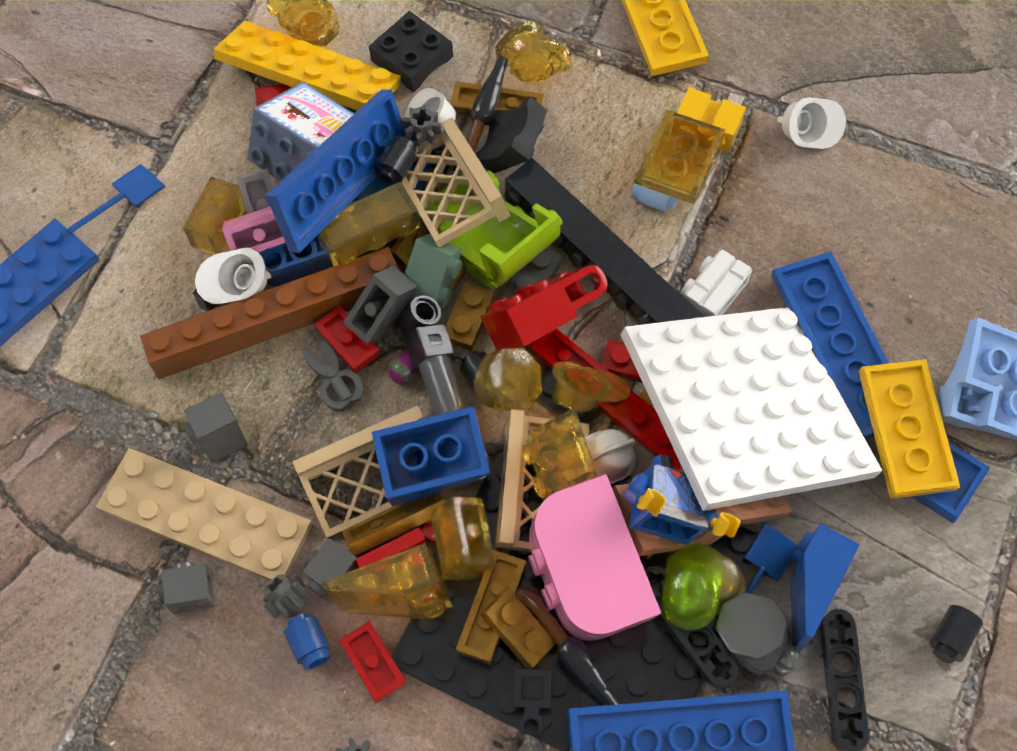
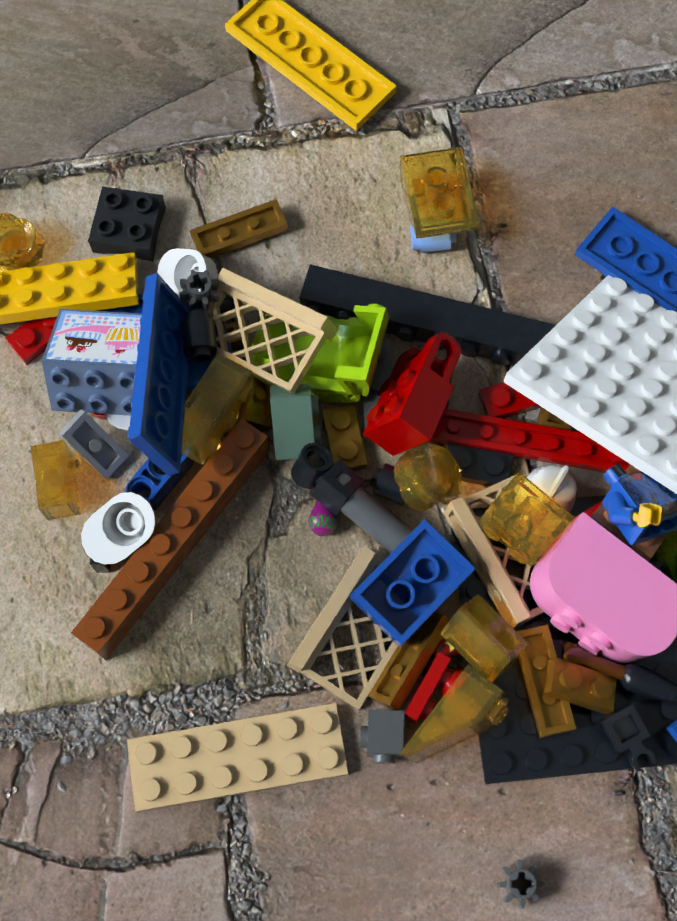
camera: 30 degrees left, 5 degrees up
dark grey brick [158,562,215,614] -> none
dark grey brick [183,392,249,463] -> none
bright pink brick [222,207,286,252] -> none
dark grey gear [263,574,308,618] -> none
blue brick [284,613,331,670] -> none
dark grey piece [303,340,364,411] -> none
red plate [314,305,381,373] -> none
red plate [339,621,407,704] -> none
dark grey brick [344,265,418,344] -> none
black piece [453,56,508,171] -> none
black brick [475,96,548,173] -> none
clear yellow piece [495,21,572,84] -> none
clear yellow piece [552,362,631,412] -> none
yellow brick [673,87,746,152] -> none
white brick [680,249,752,317] -> none
white piece [777,97,846,149] -> none

